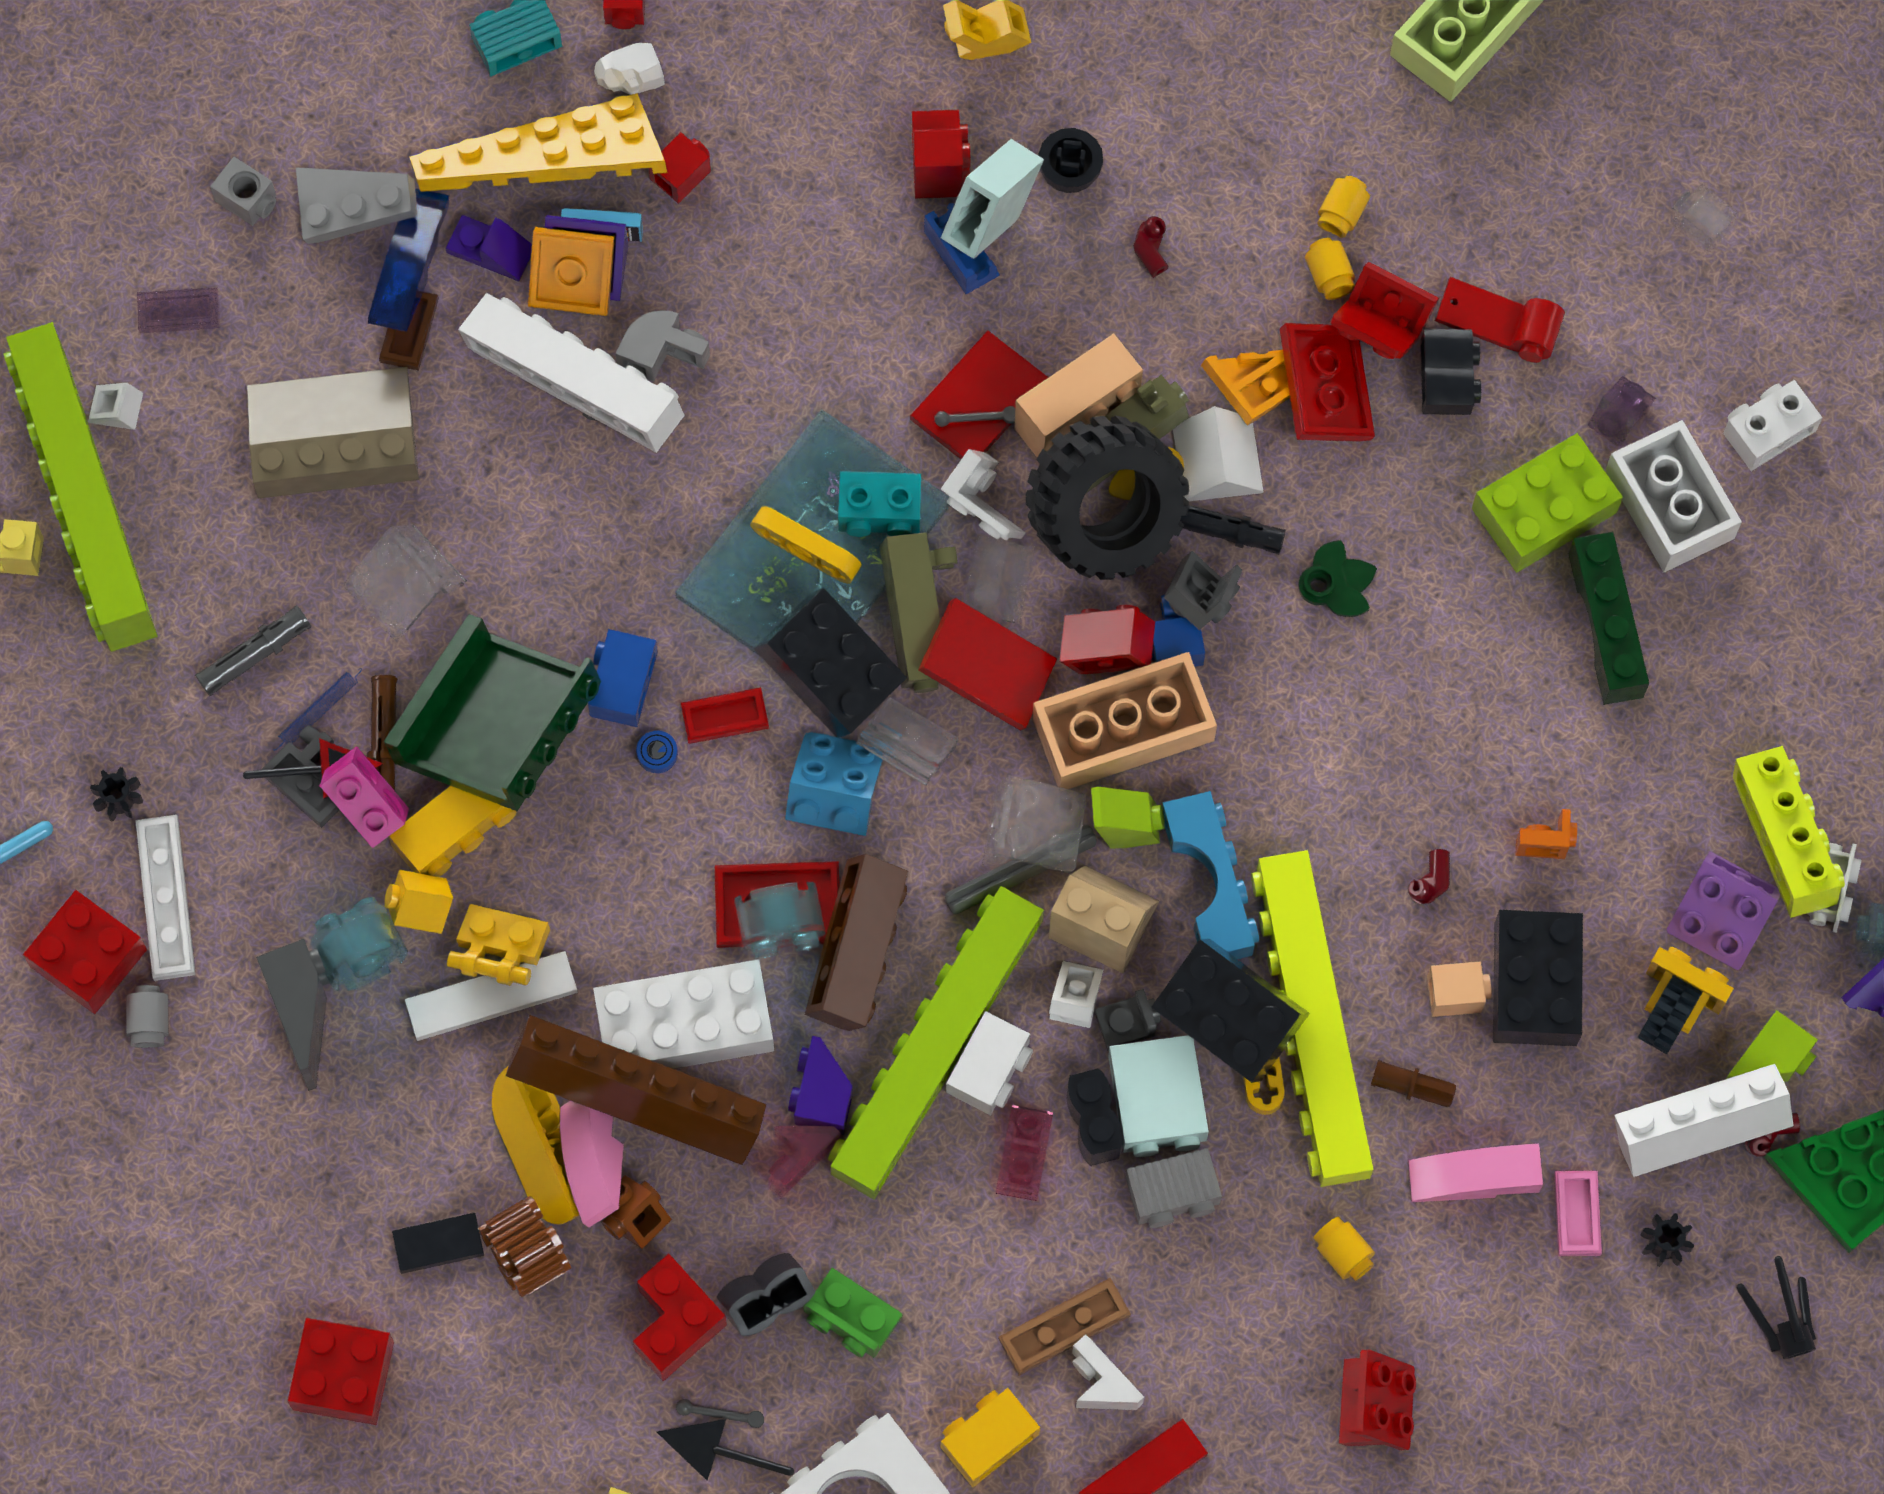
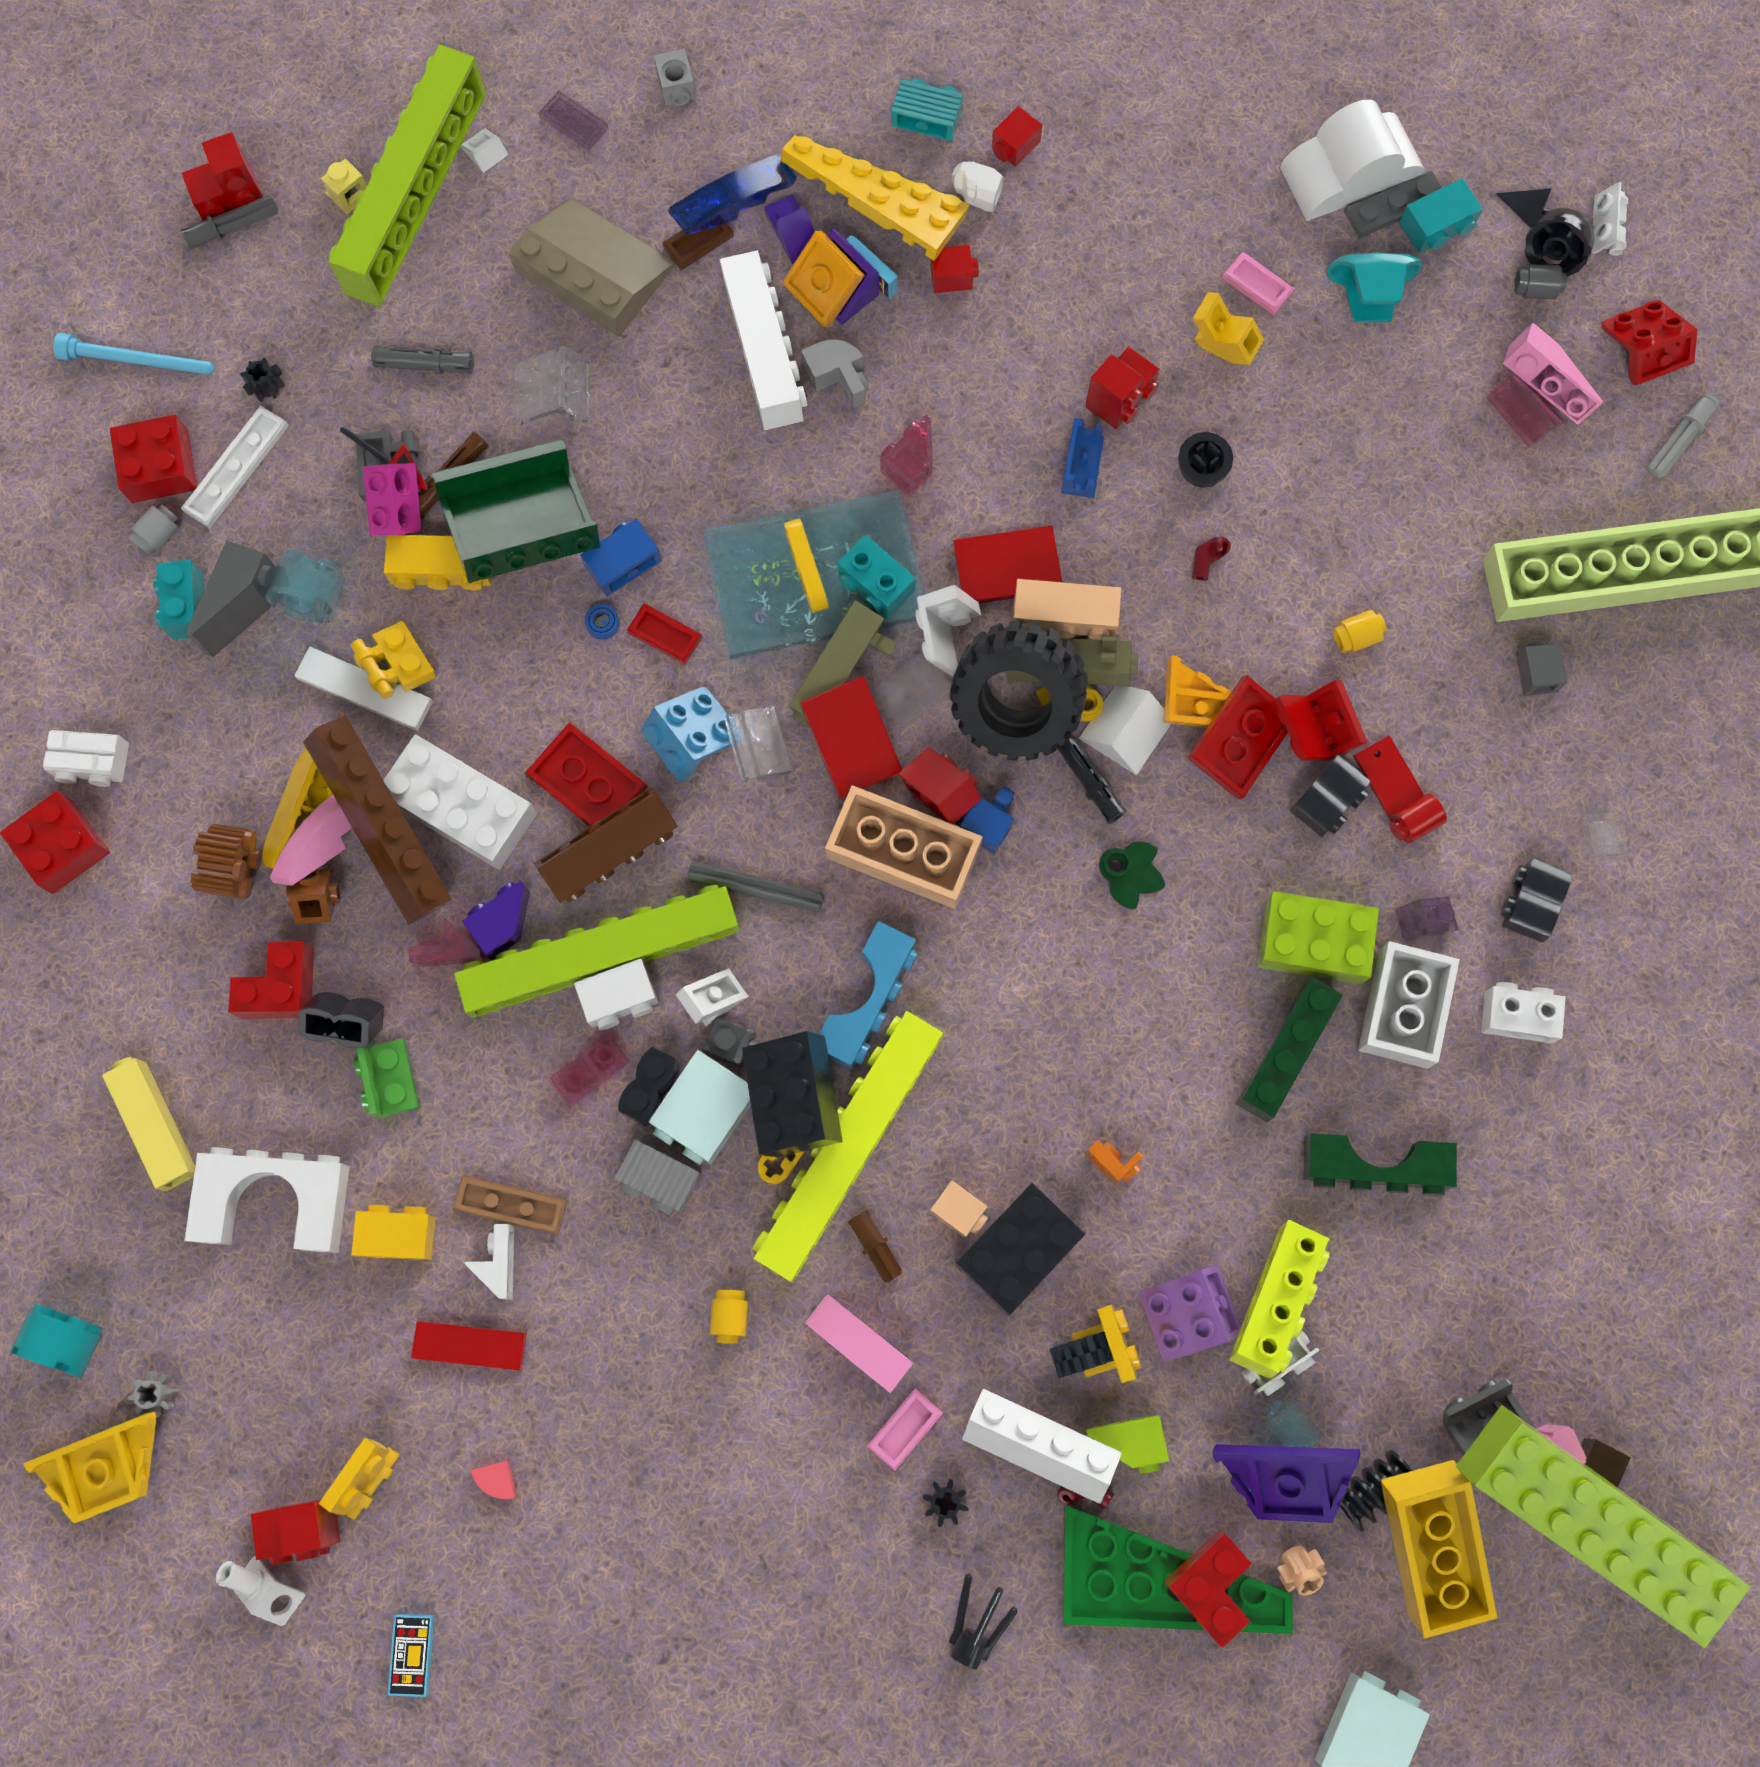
camera: 45 degrees right, 5 degrees up
blue piece [273,668,362,751] -> none
light grey wing [296,167,418,244] -> none
yellow brick [385,870,453,934] -> none
black tile [392,1213,484,1274] -> none
black piece [657,1419,794,1480] -> none
dark grey hinge [676,1399,764,1428] -> none
clear light blue brick [734,882,826,959] -> none
black brick [754,587,907,738] -> none
dark grey hinge [934,406,1016,427] -> none
light aqua brick [941,139,1044,259] -> none
clear bracket [982,775,1087,873] -> none
tan slope [1049,866,1159,973] -> none
lime slope [1091,787,1165,849] -> none
dark grey bracket [1164,551,1243,630] -> none
yellow brick [1305,238,1355,300] -> none
red bracket [1339,1349,1416,1450] -> none
dark red arm [1408,849,1450,904] -> none
none -> white brick [43,730,129,787]
none -> teal brick [153,559,204,640]
none -> clear pink slope [880,414,933,497]
none -> dark green arch [1303,1133,1457,1196]
none -> black brick [1500,858,1573,943]
none -> dark grey brick [1516,641,1567,696]

